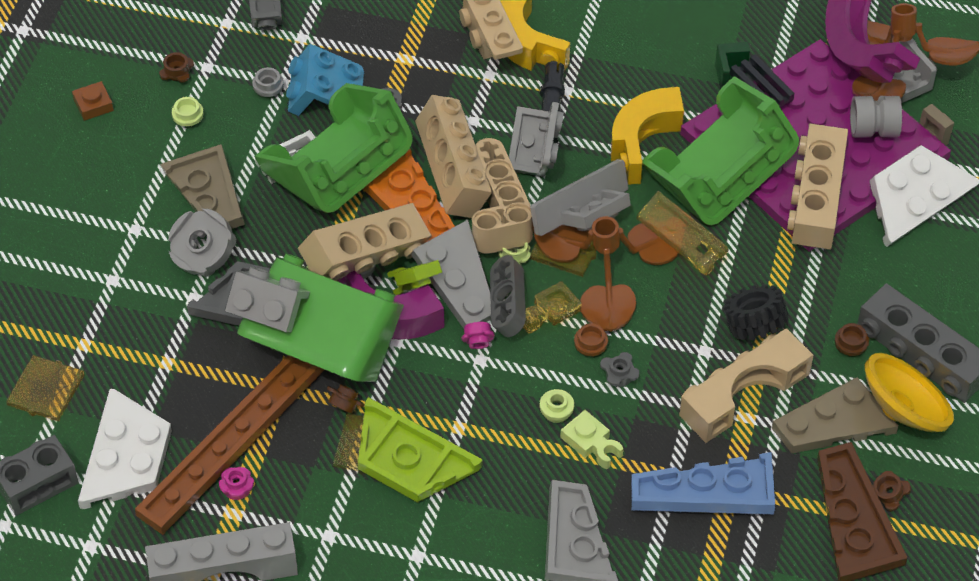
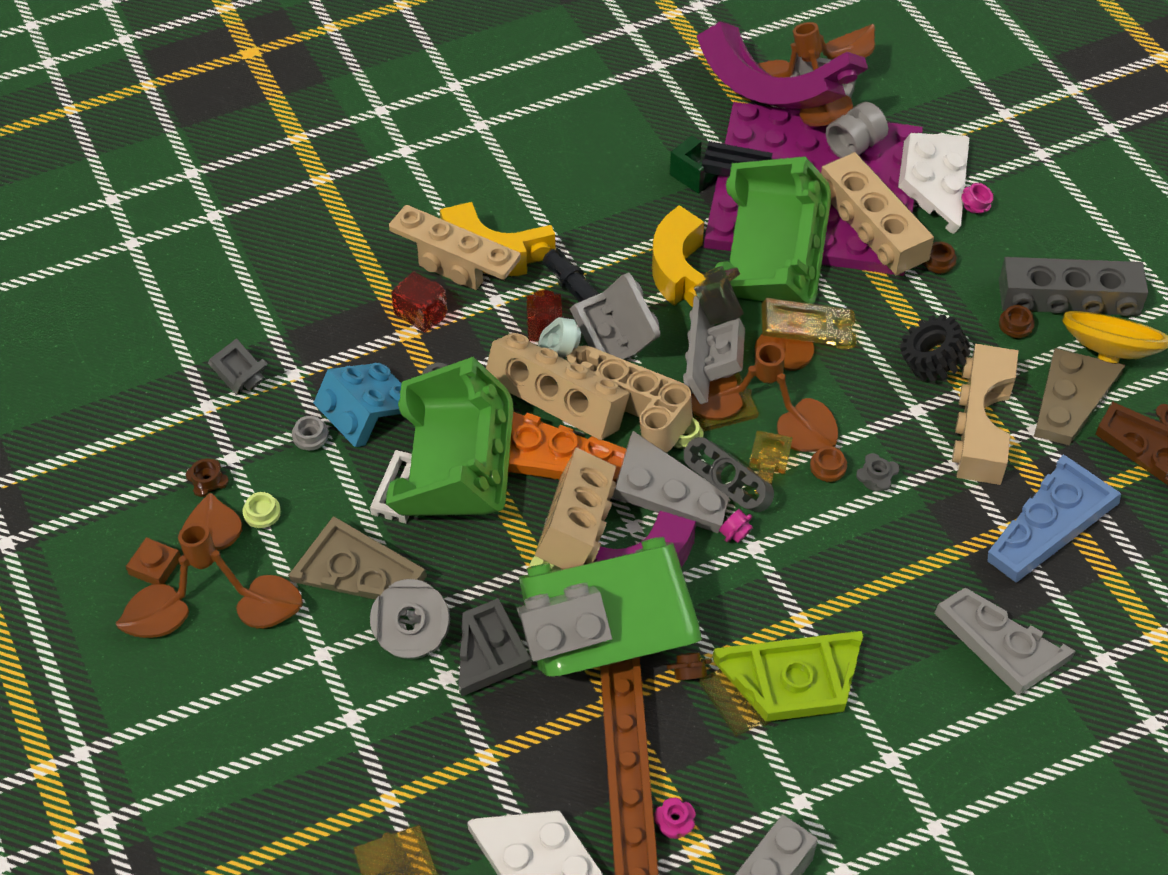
camera: 40 degrees left, 0 degrees up
lime plate [387,260,442,295] -> none
yellowish green plate [540,389,574,423] -> none
yellowish green plate [560,410,623,469] -> none
dark tan plate [919,104,954,146] -> none
none -> dark orange plant [115,493,303,638]
none -> clear red brick [391,271,447,333]
none -> clear red bracket [527,290,562,341]
none -> light aqua plate [538,317,581,359]
none -> clear smoke bracket [694,266,744,325]
none -> reddish brown plate [923,242,957,273]
none -> dark pink plate [961,183,993,214]

